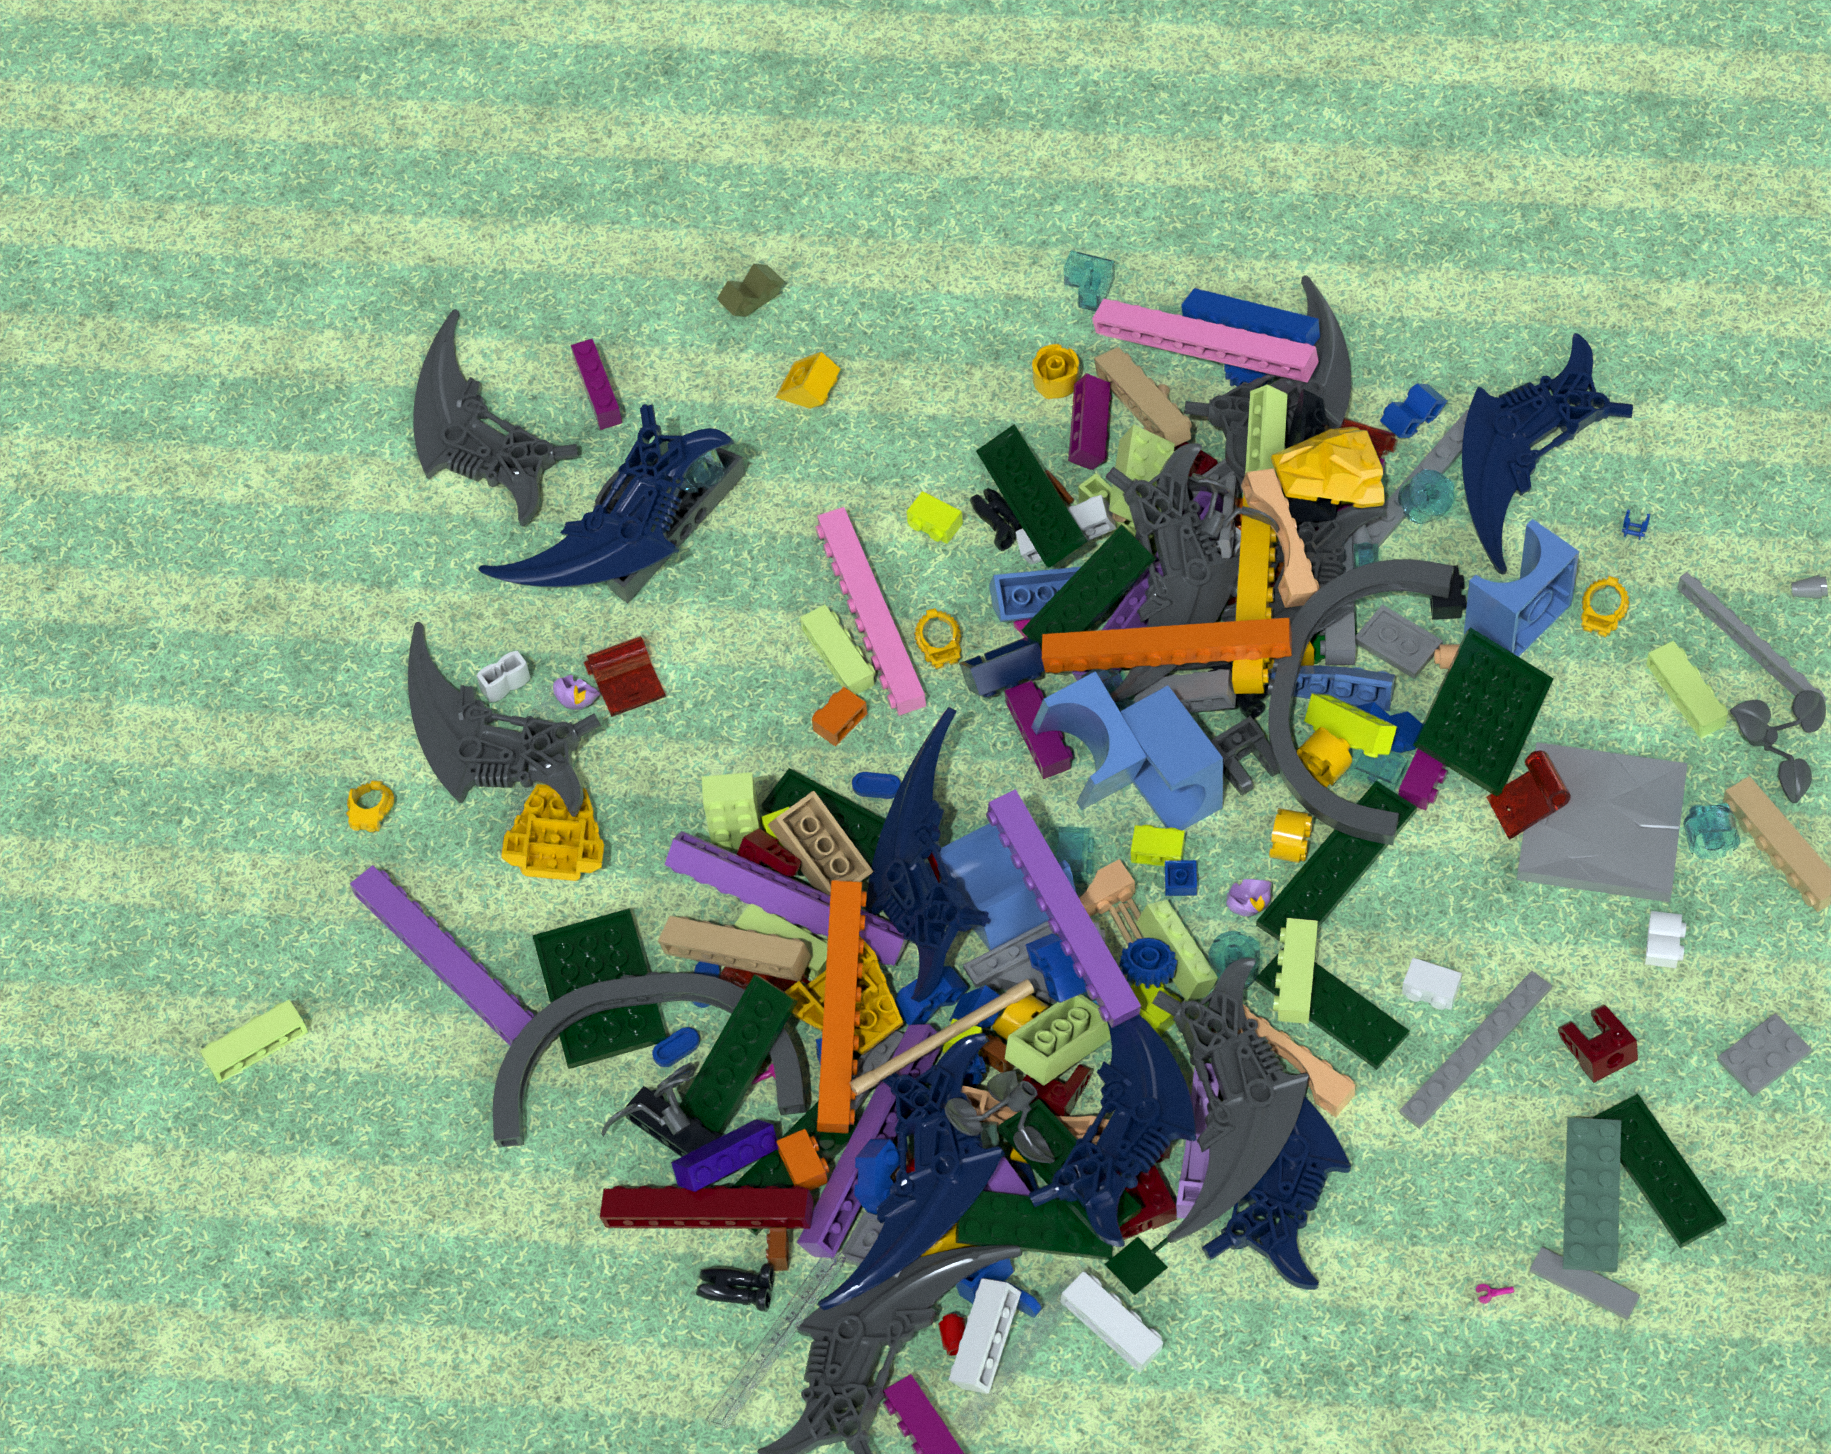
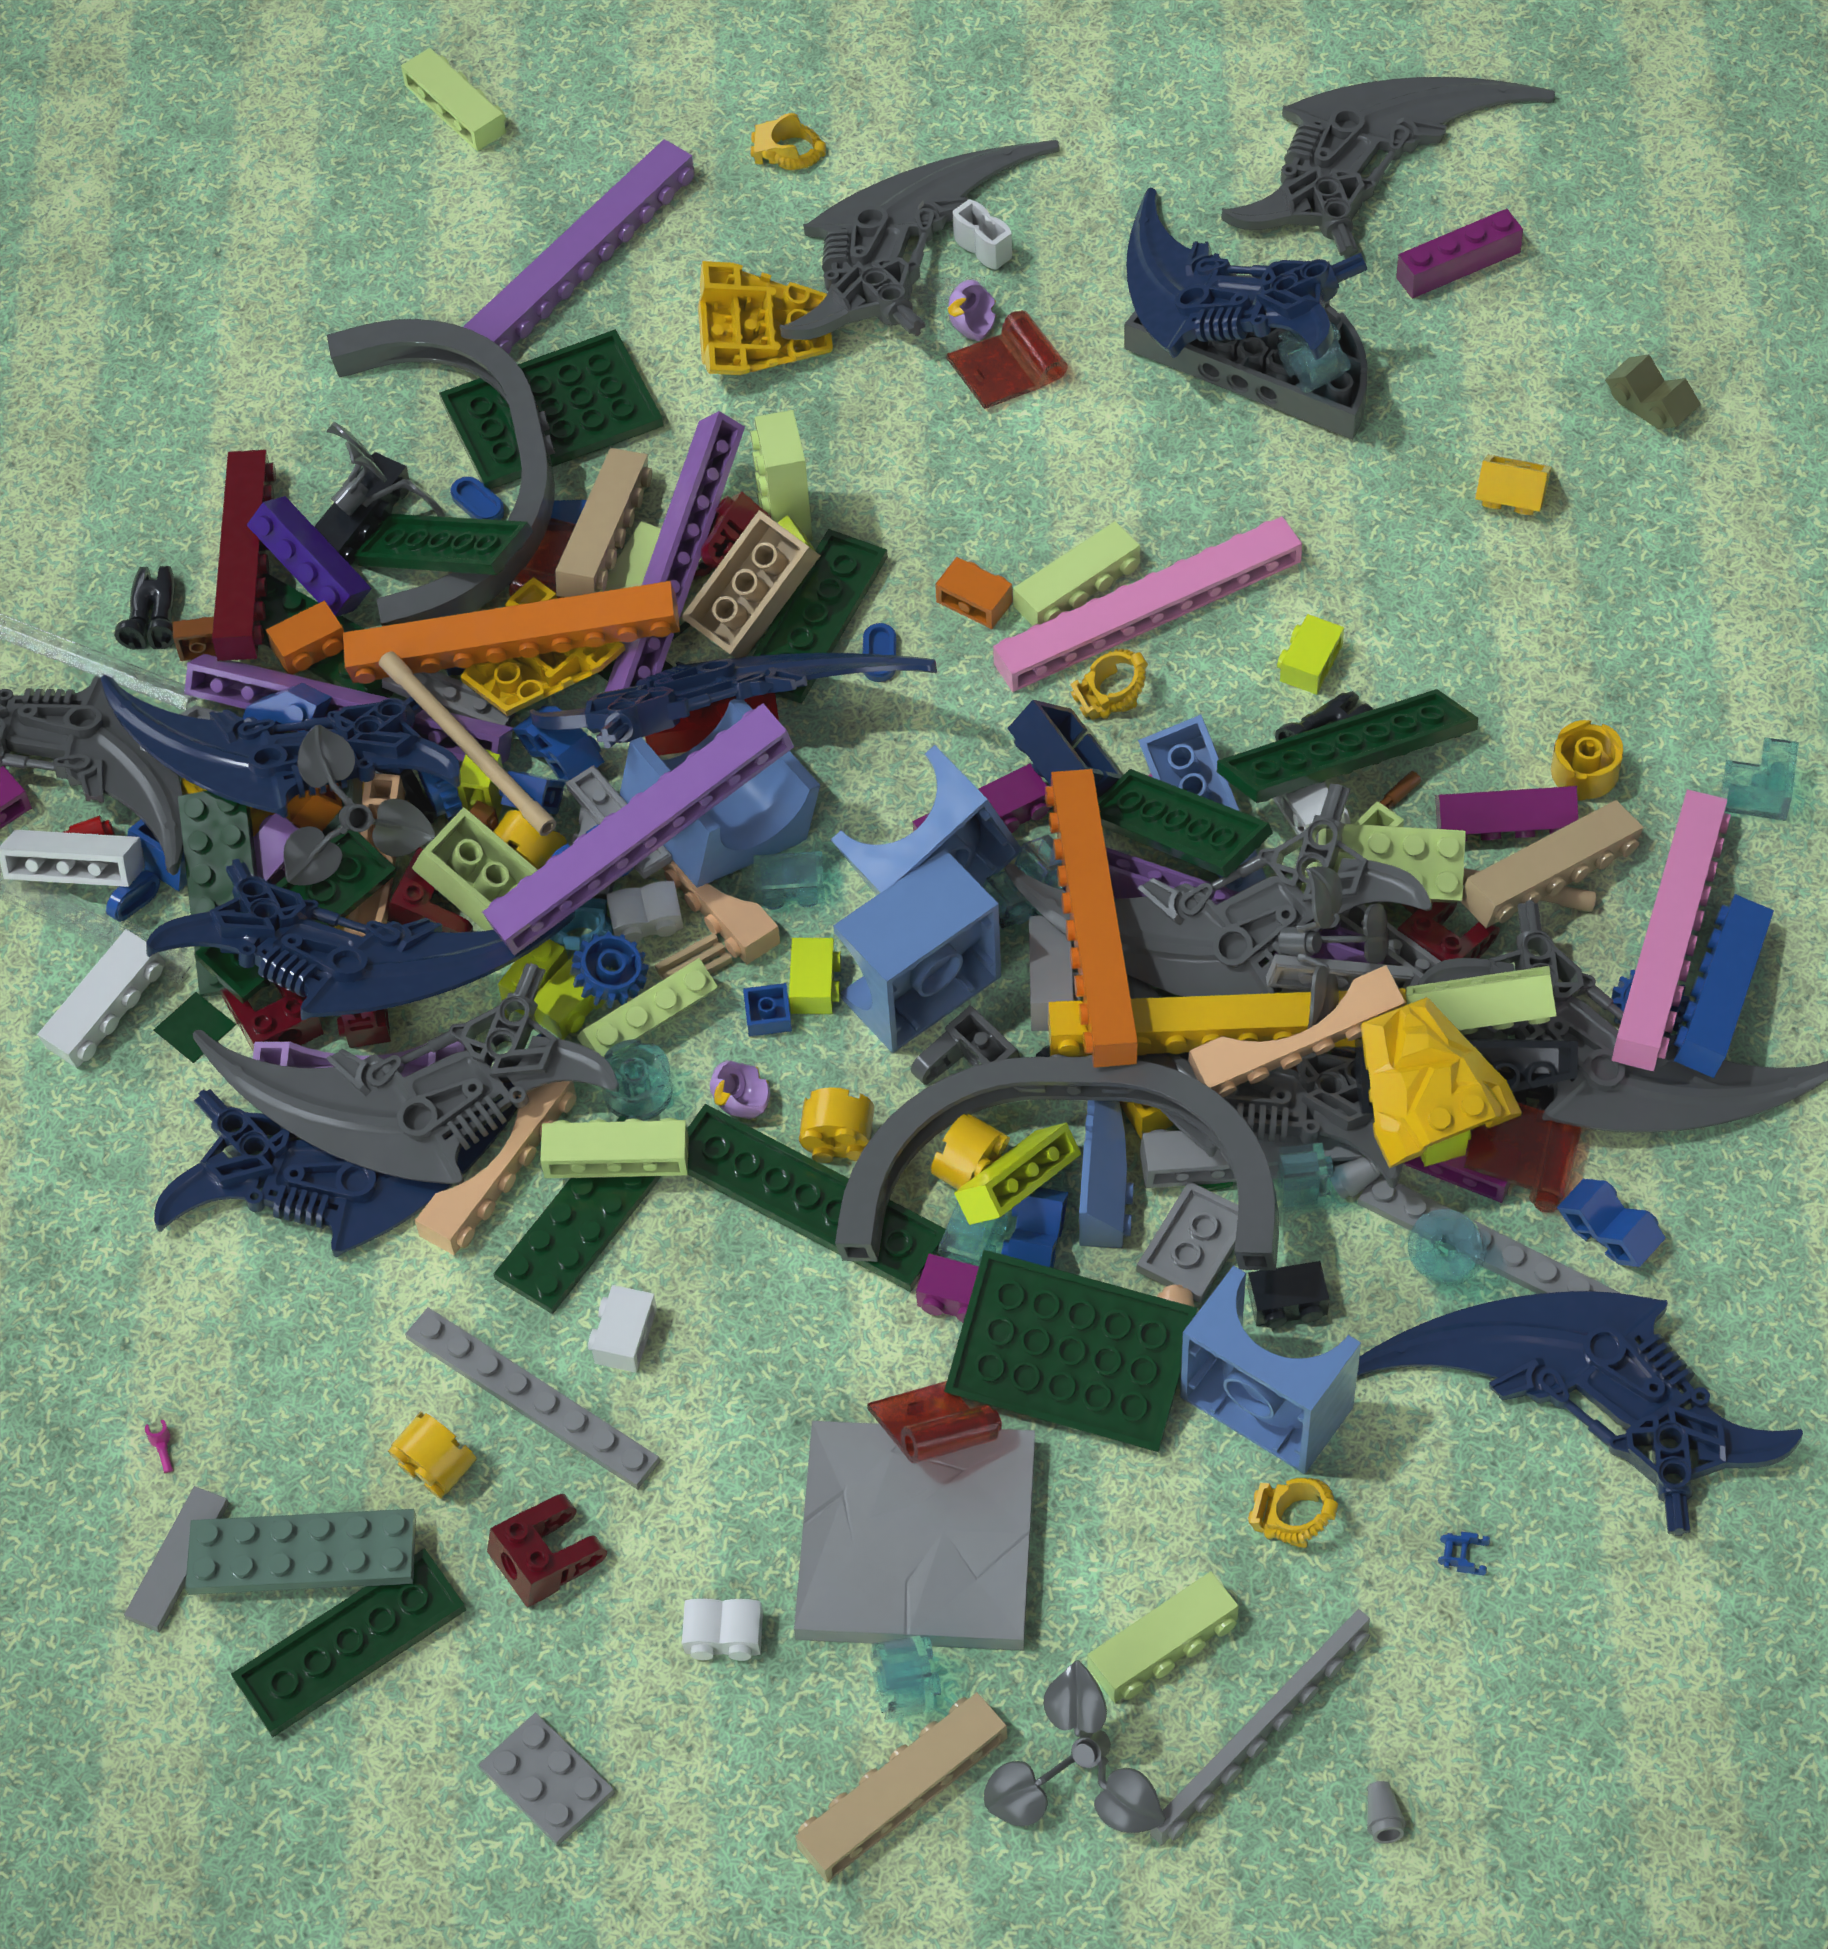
camera: 80 degrees right, 0 degrees up
none -> yellow brick [388,1411,477,1499]

